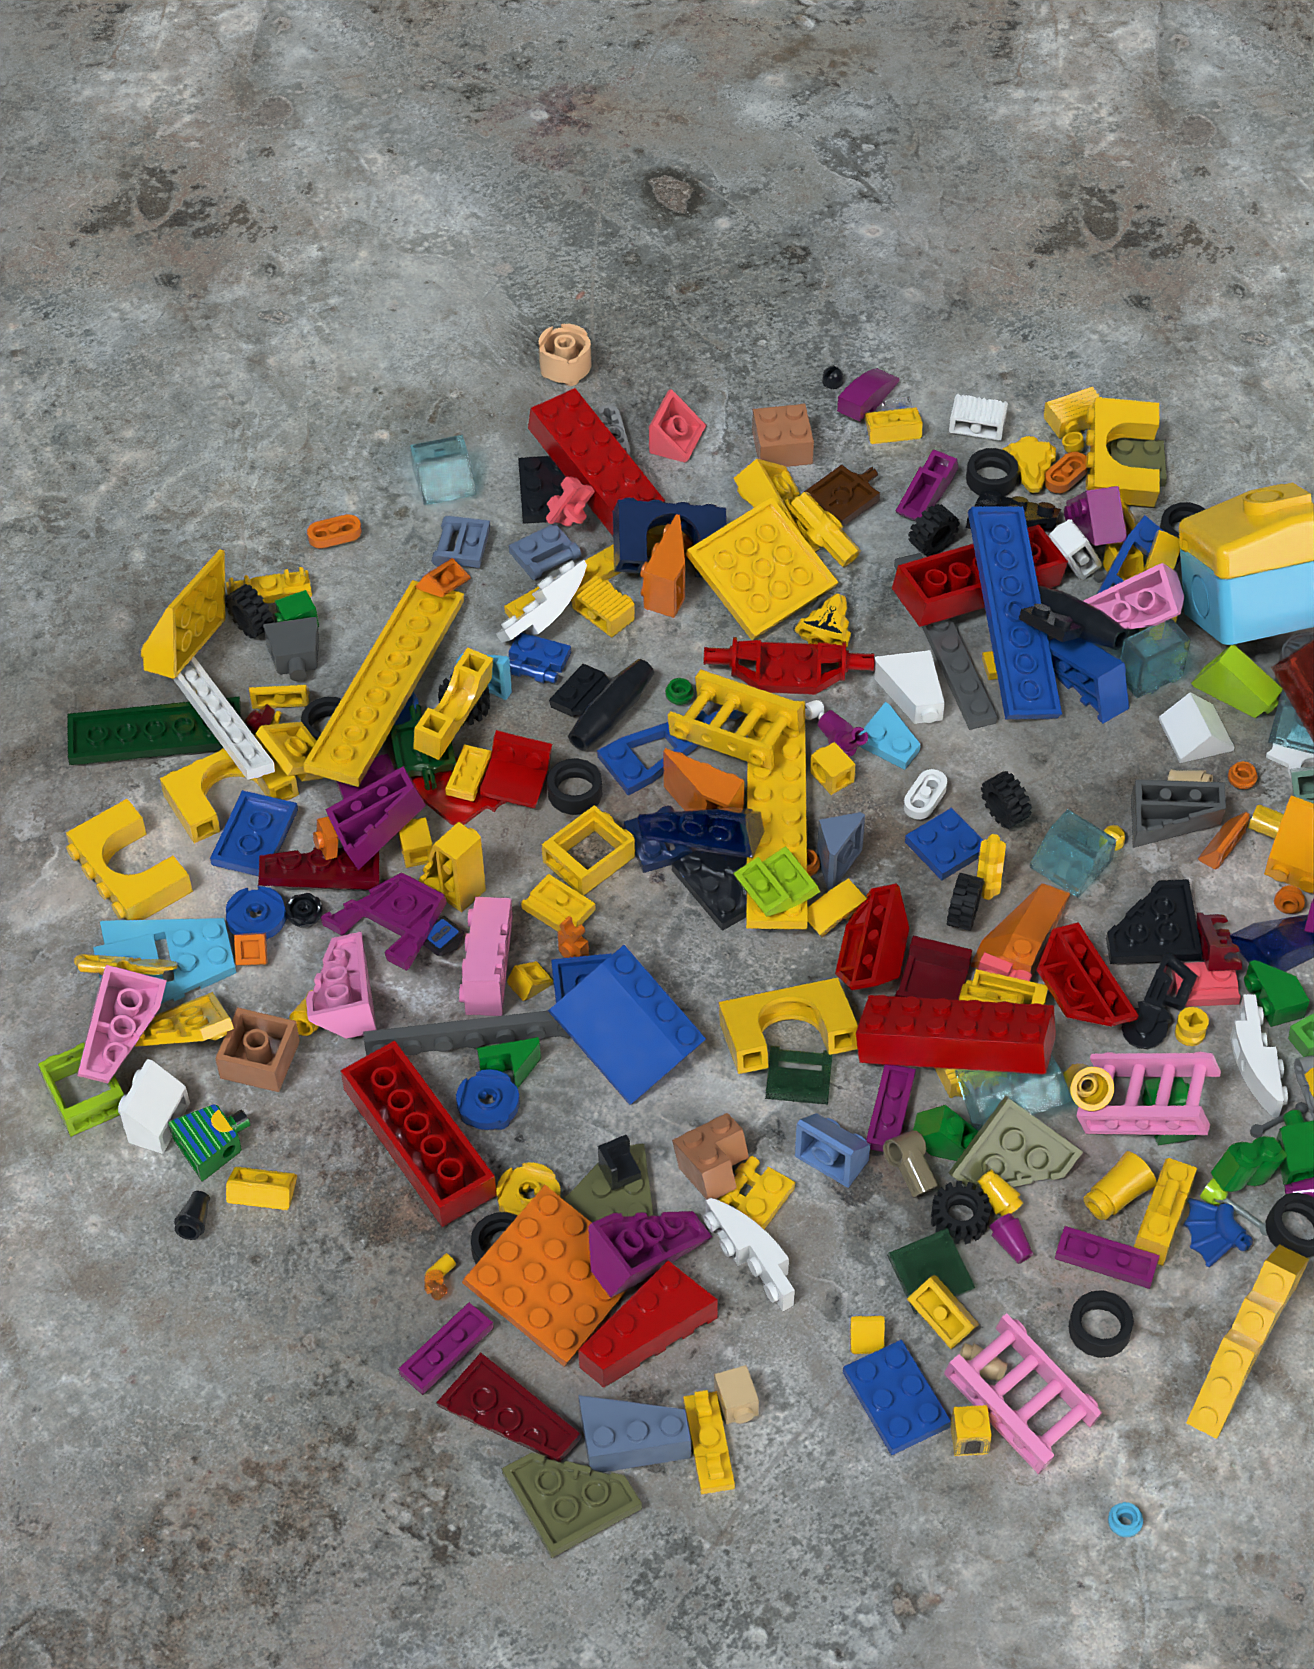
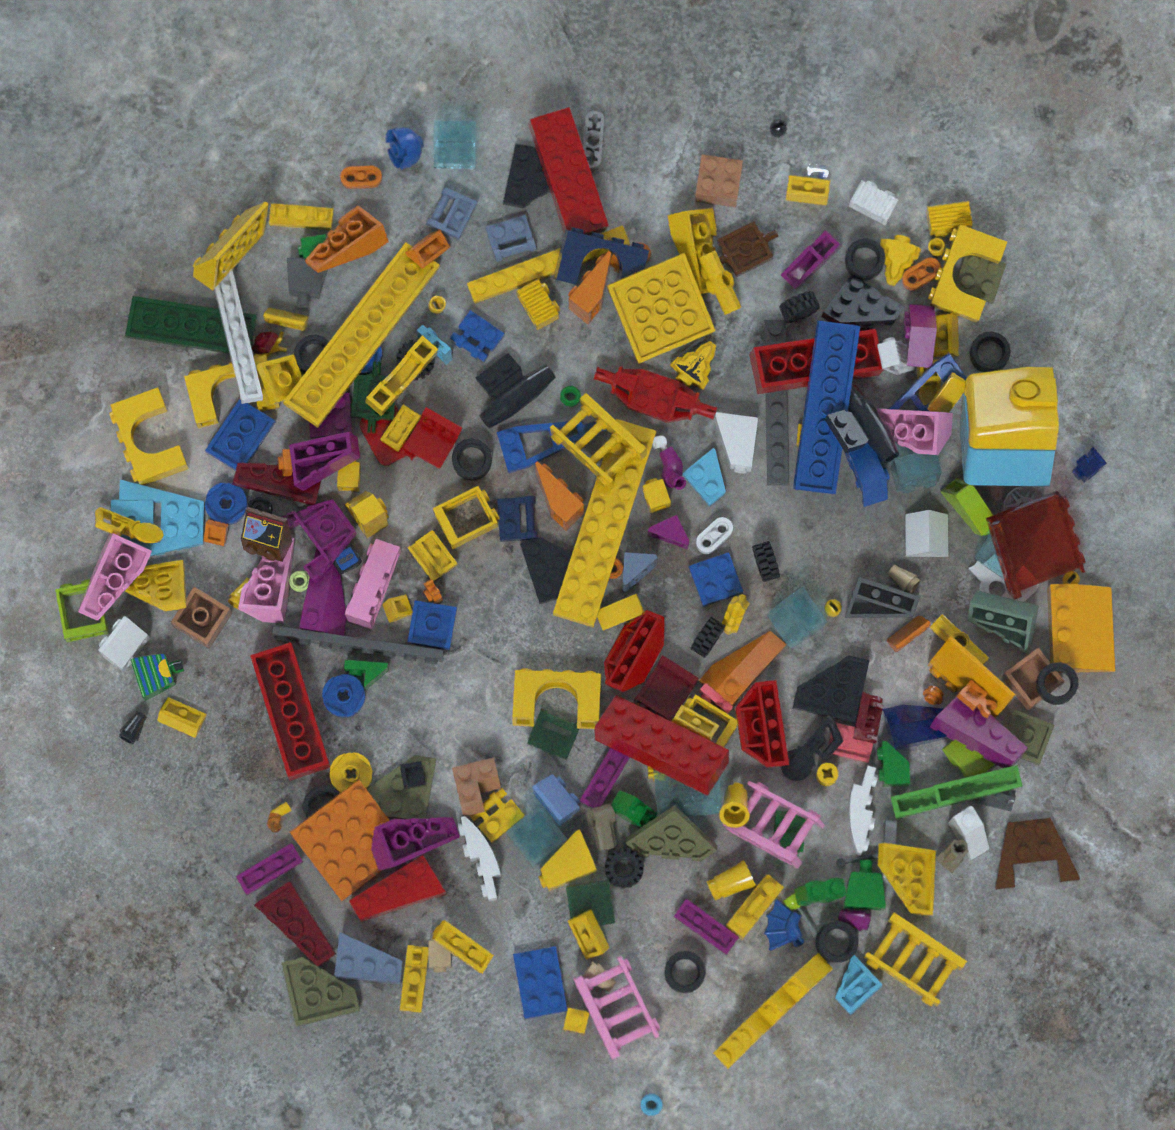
camera: 15 degrees right, 25 degrees up
black tyre [225,584,274,638] -> none
white slope [496,560,587,643] -> none
light nougat brick [539,324,592,386] -> none
coral hips [546,477,595,527] -> none
blue slope [548,945,706,1105] -> none
clear blue wedge [637,807,764,858] -> none
coral slope [649,389,706,463] -> none
lime slope [733,846,820,917] -> none
magenta slope [837,368,899,421] -> none
yellow slope [849,1316,885,1354] -> none
yellow cone [977,1169,1023,1216] -> none
magenta cone [990,1213,1034,1264] -> none
orange plate [1228,761,1258,789] -> none
none -> slope [241,507,293,562]
none -> yellowish green plate [289,571,310,592]
none -> magenta wedge [299,549,347,636]
none -> orange wedge [305,205,389,273]
none -> blue cylinder [385,127,424,170]
none -> yellow hinge [428,296,446,314]
none -> yellow plate [431,920,494,974]
none -> clear light blue brick [506,806,567,869]
none -> yellow slope [538,830,597,891]
none -> magenta slope [648,515,690,550]

